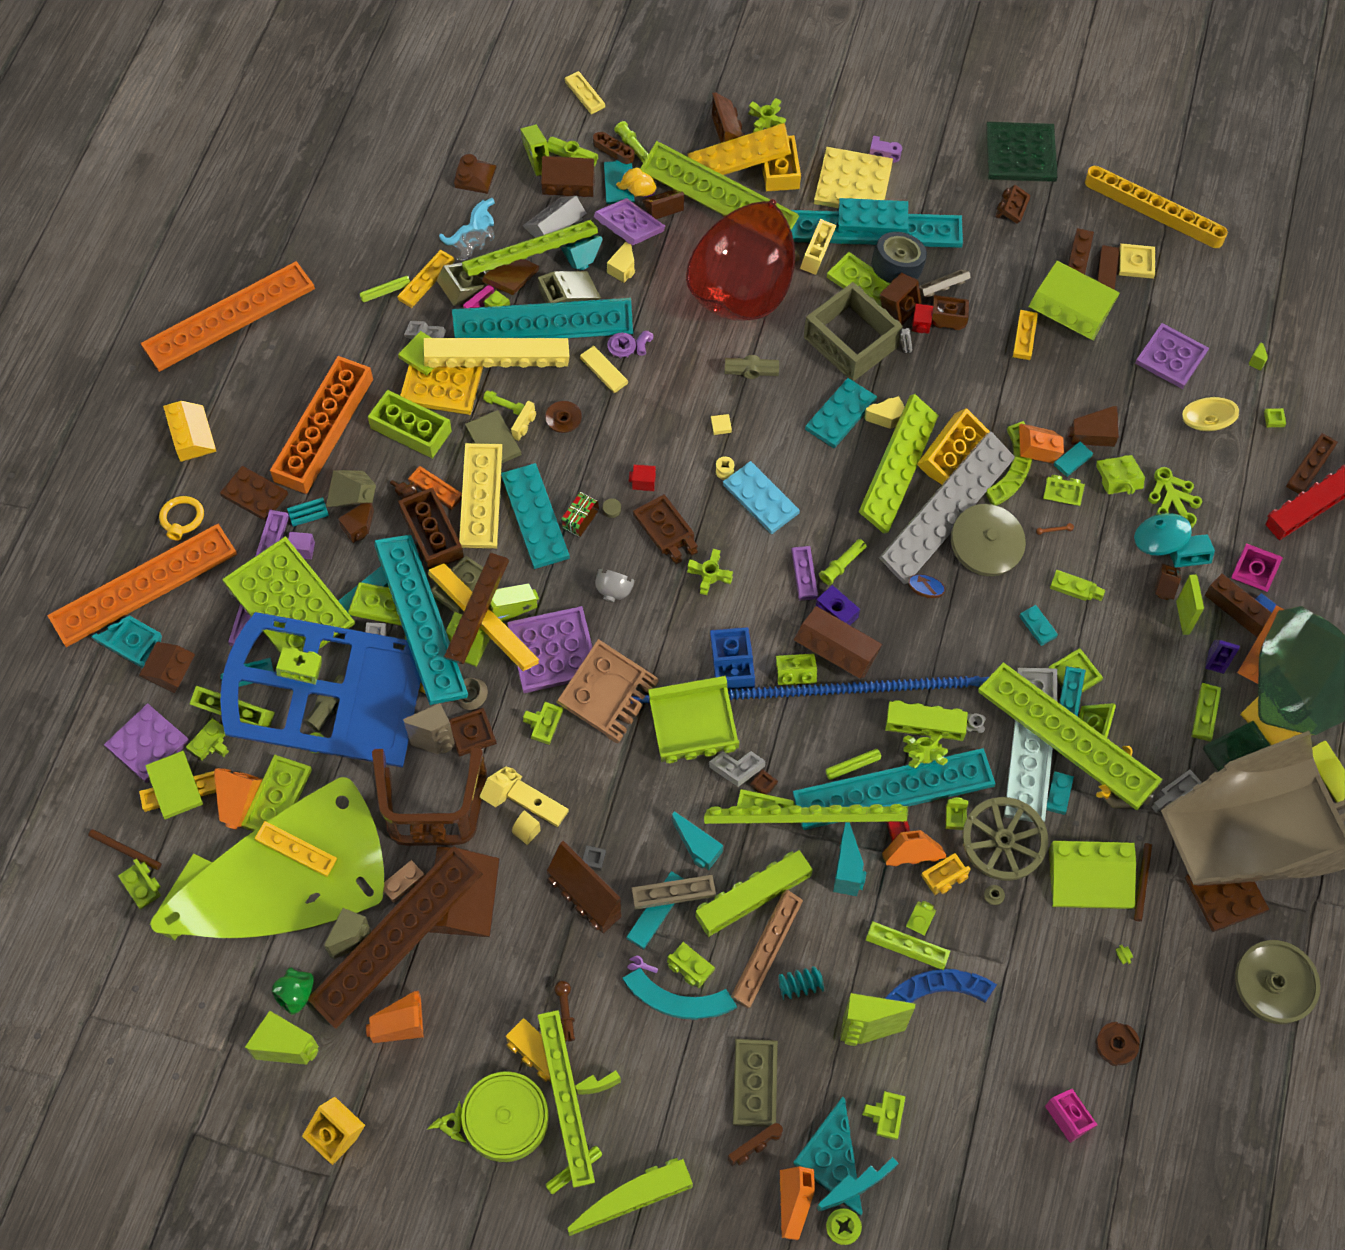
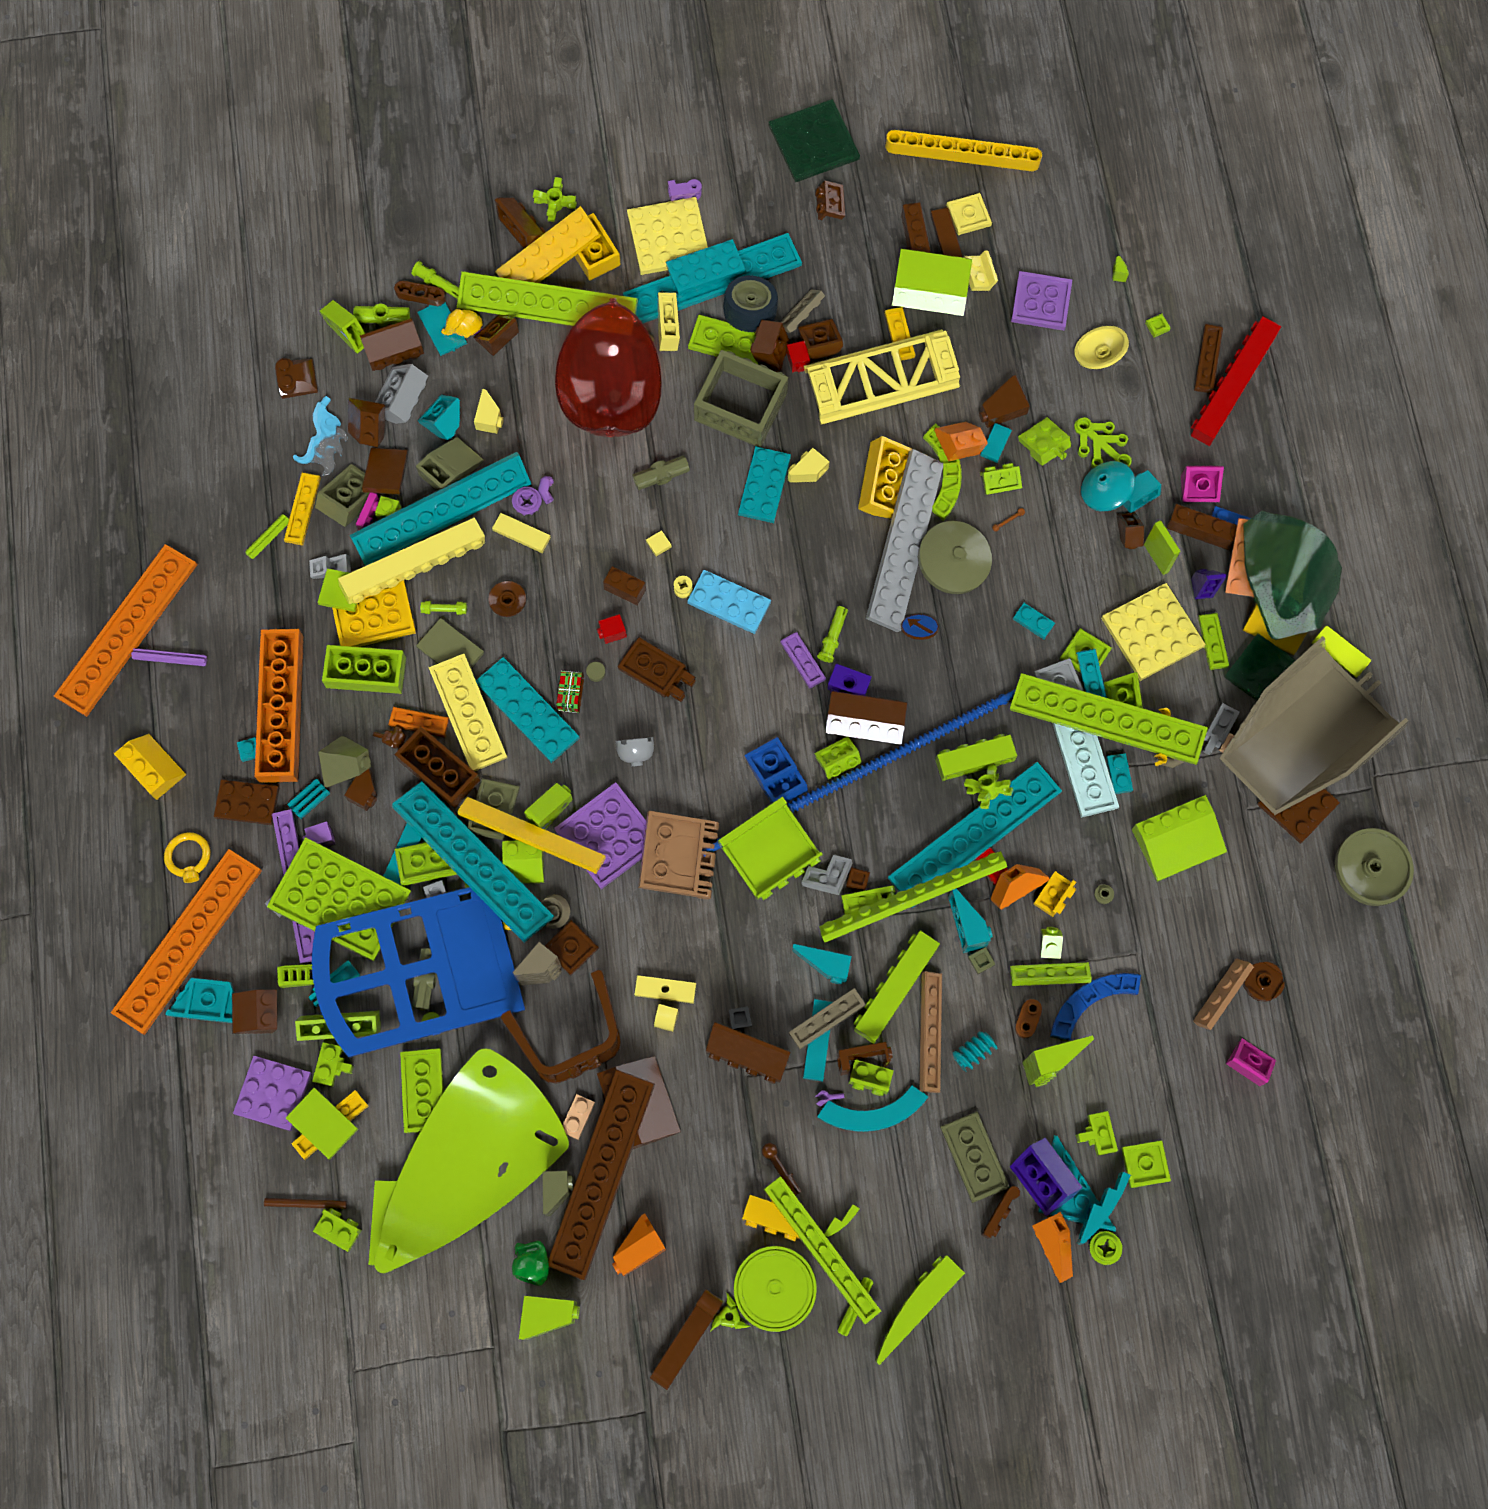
camera: 25 degrees left, 10 degrees up
orange slope [214,768,263,829] -> none
yellow plate [255,821,337,877] -> none
lime brick [276,647,322,685] -> none
yellow slope [302,1097,365,1165] -> none
reddish brown plate [444,553,509,665] -> none
lime plate [462,220,598,276] -> none
light yellow slope [480,766,522,807] -> none
light yellow plate [511,401,536,441] -> none
lime hinge [523,702,563,745] -> none
light yellow tile [565,71,605,114] -> none
medium lavender plate [594,198,665,245] -> none
lime pin [687,549,733,595] -> none
lime axle [825,749,881,780] -> none
lime plate [859,394,939,534] -> none
light grey axle [900,328,912,353] -> none
lime bracket [945,797,968,830] -> none
olive wheel [962,797,1048,881] -> none
light grey plate [966,713,986,733] -> none
lime hinge [1050,570,1105,601] -> none
lime plate [1115,944,1133,964] -> none
reddish brown bar [1134,843,1152,922] -> none
none -> medium lavender axle [131,648,207,666]
none -> teal plate [237,737,256,762]
none -> lime slope [277,964,314,988]
none -> reddish brown slope [348,398,385,447]
none -> reddish brown brick [603,566,646,606]
none -> reddish brown beam [650,1289,724,1390]
none -> light yellow piece [804,330,960,425]
none -> reddish brown window [837,1042,893,1076]
none -> light yellow bracket [964,251,998,291]
none -> olive tile [968,947,995,975]
none -> dark purple slope [1010,1138,1083,1217]
none -> dark orange plate [1015,999,1042,1038]
none -> light yellow plate [1101,583,1206,681]
none -> lime plate [1121,1141,1171,1188]
none -> medium nougat plate [1193,959,1254,1030]

